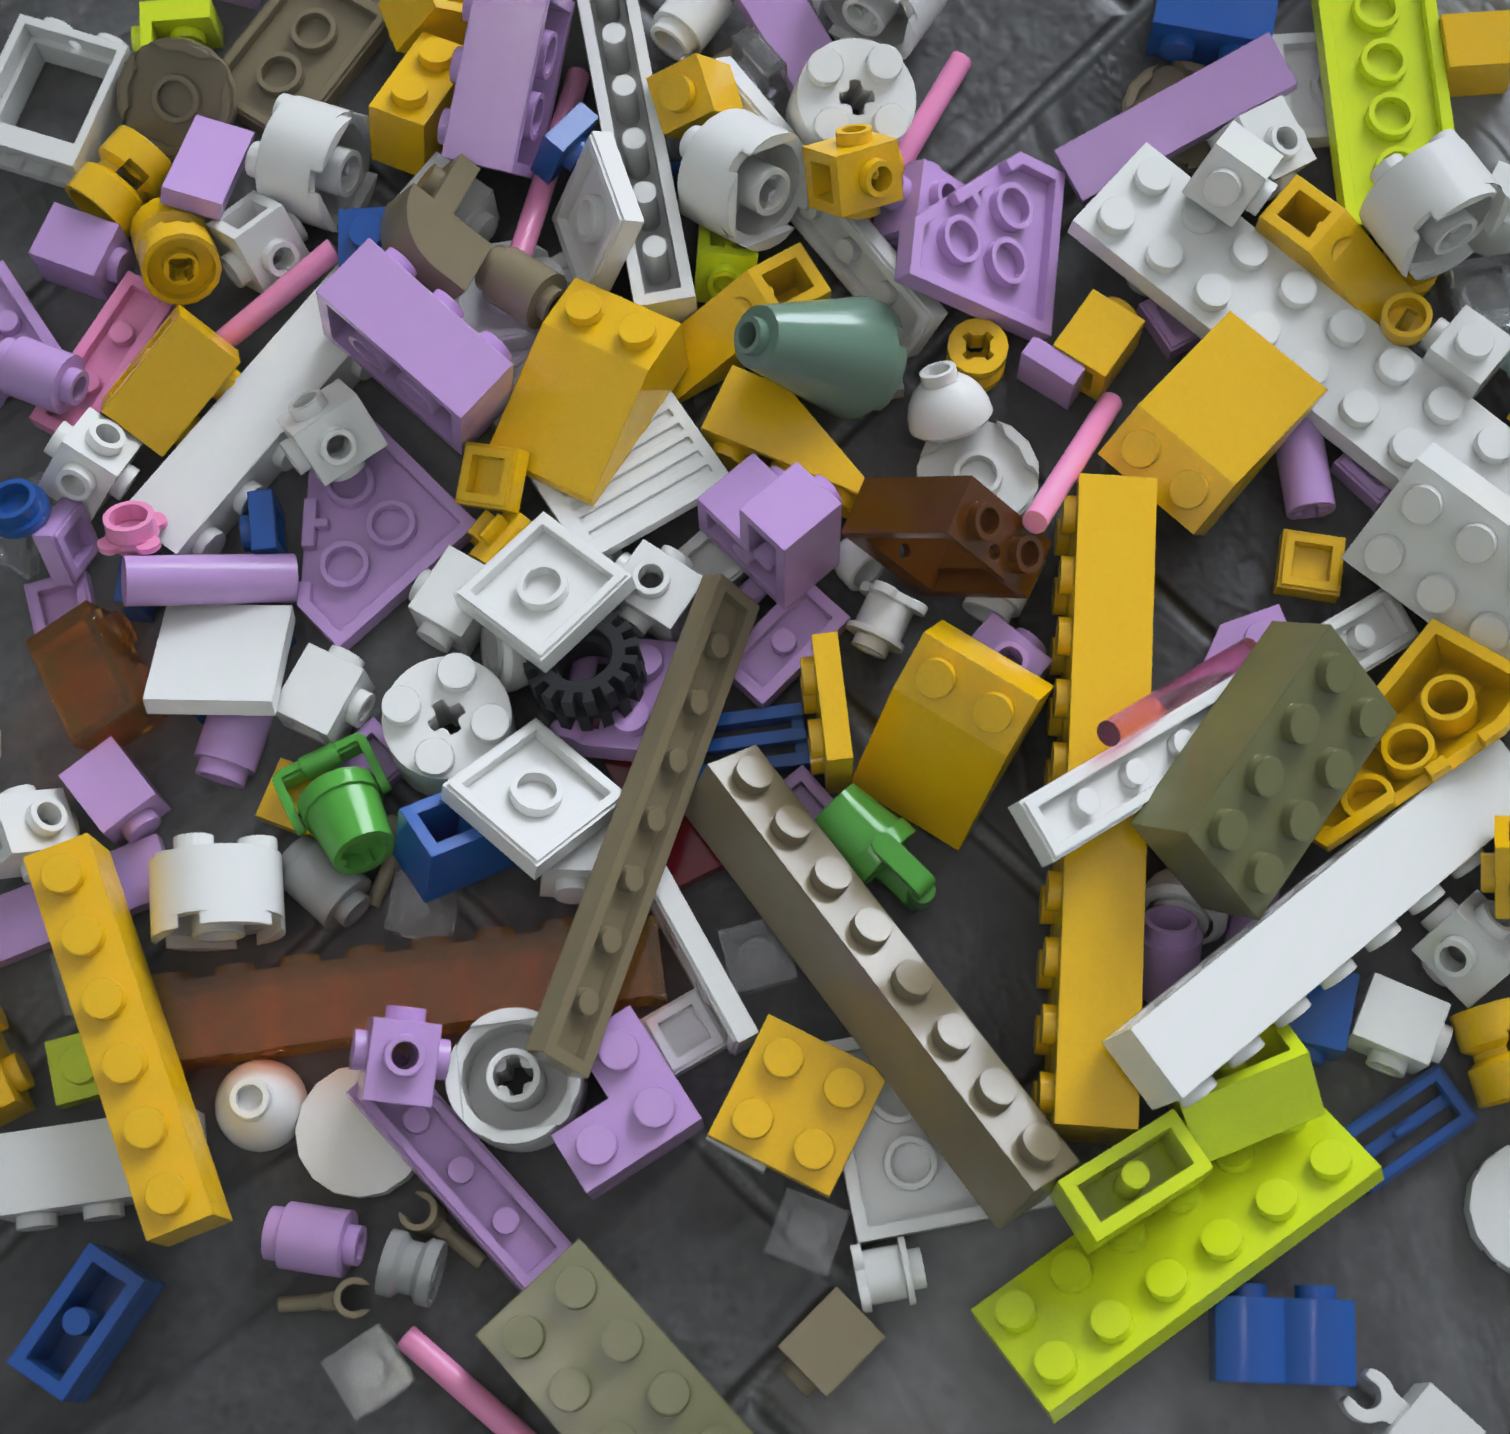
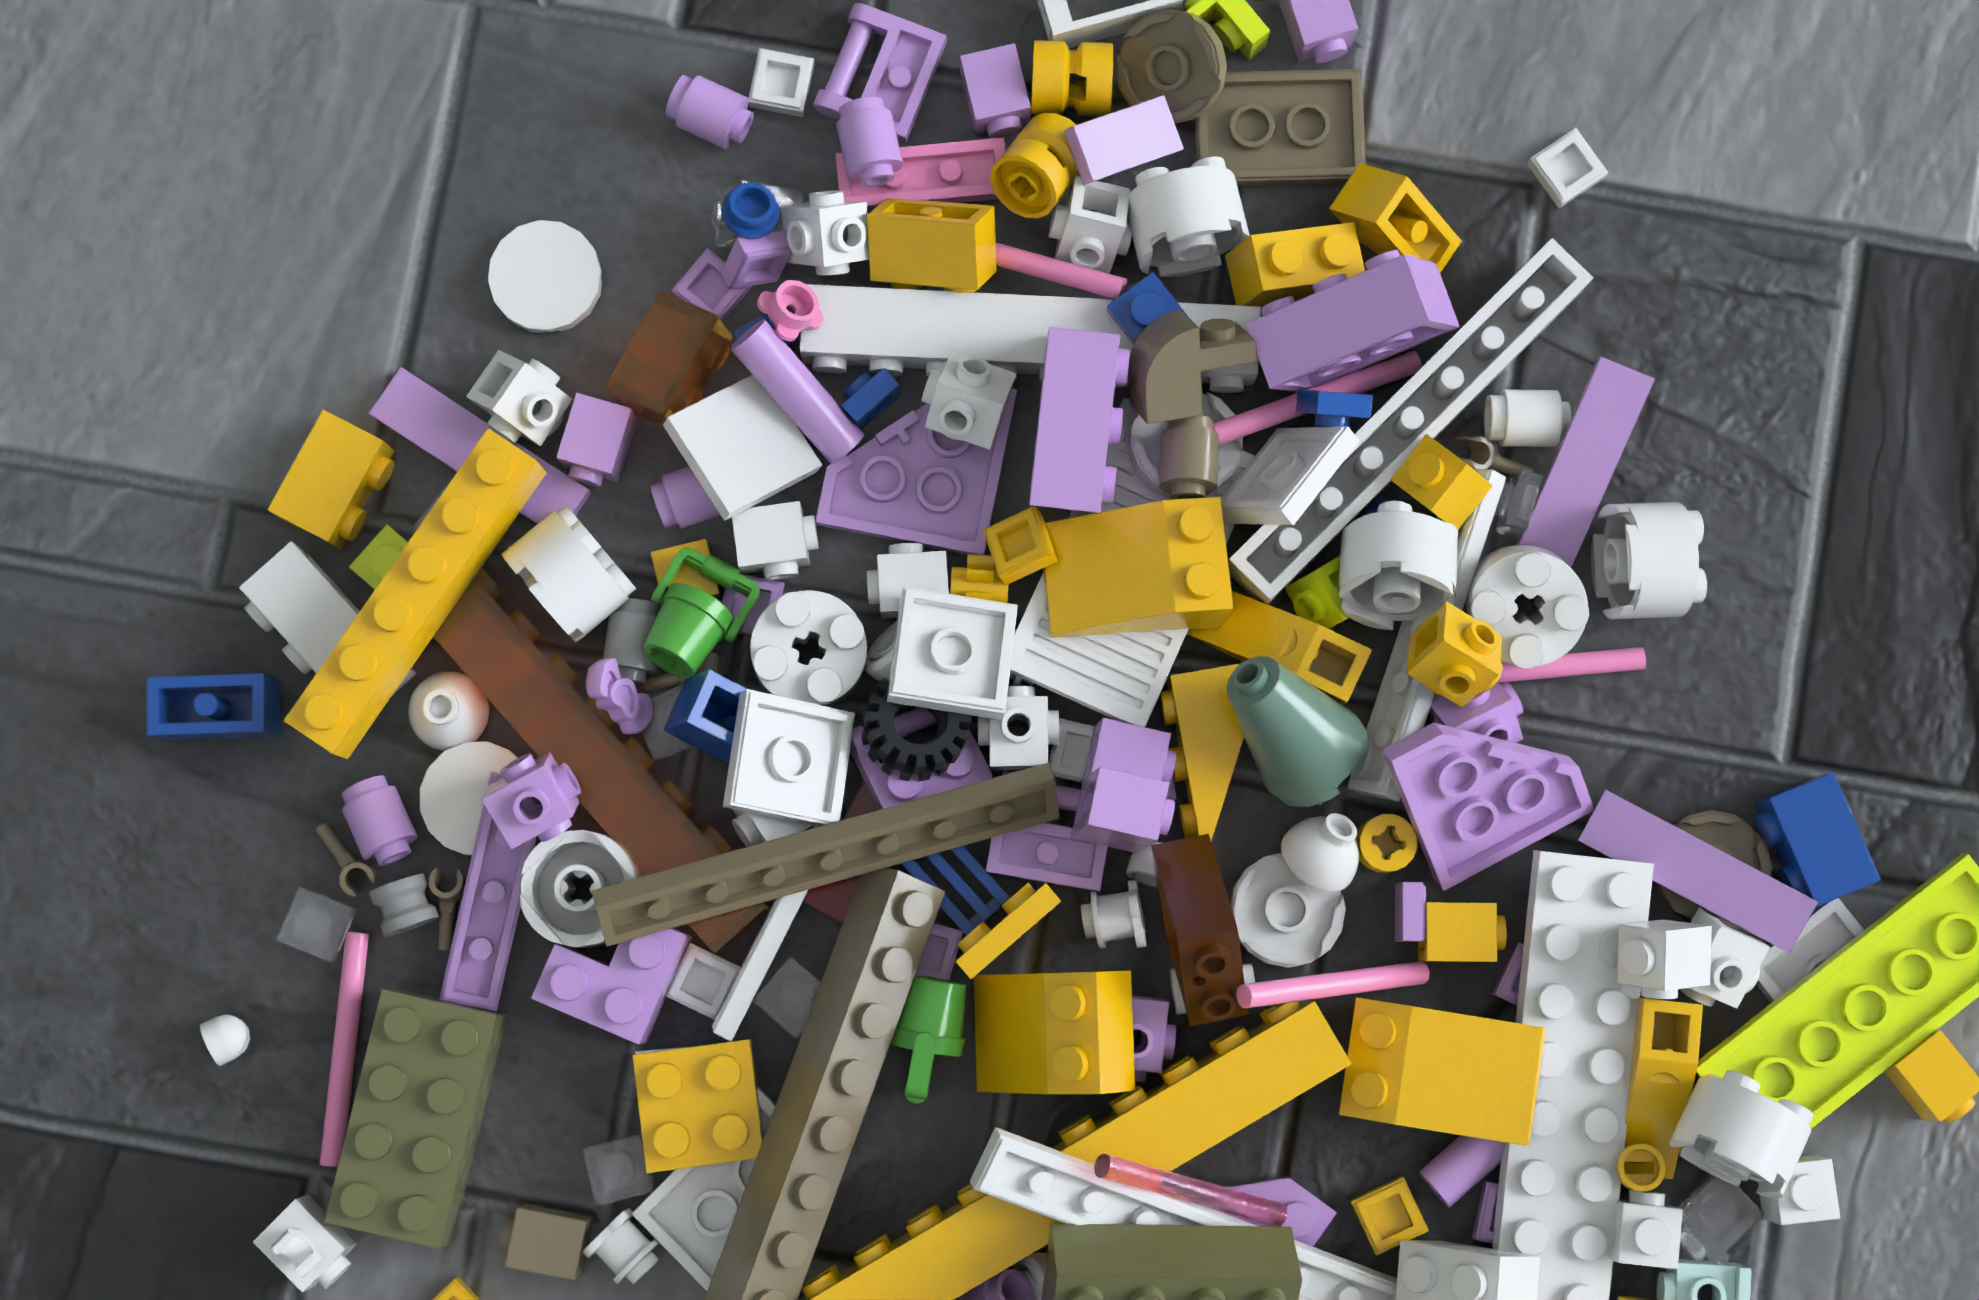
camera: 50 degrees right, 10 degrees up
none -> lavender piece [586,657,653,735]

